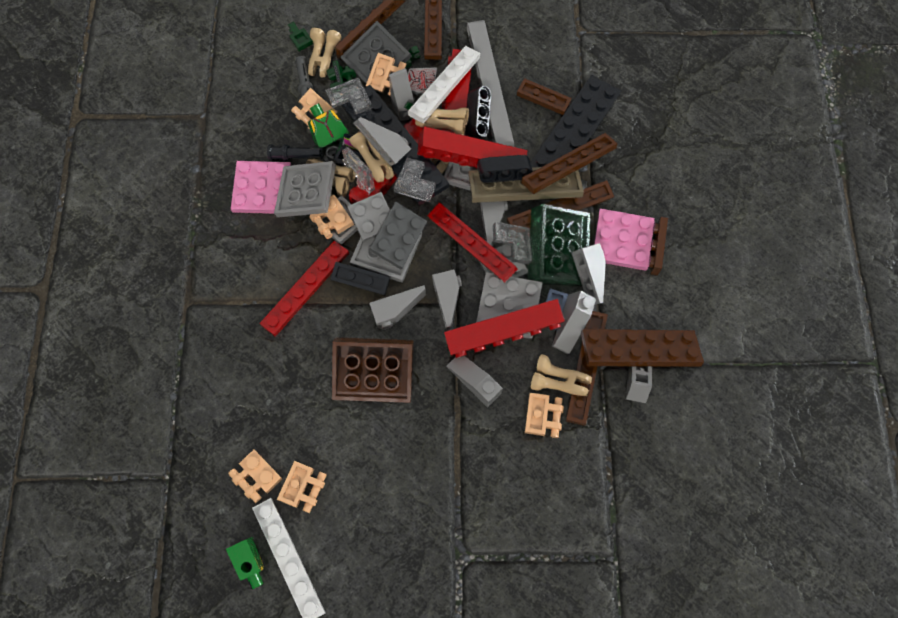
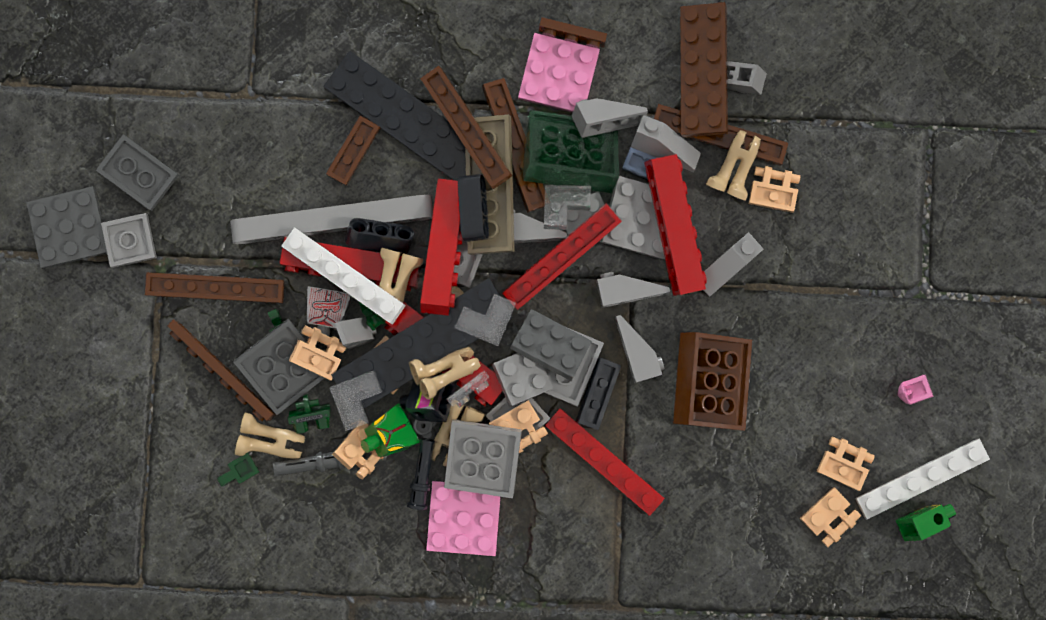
camera: 90 degrees left, 15 degrees up
light grey slope [353,117,411,166] -> none
none -> bright pink plate [898,375,934,405]

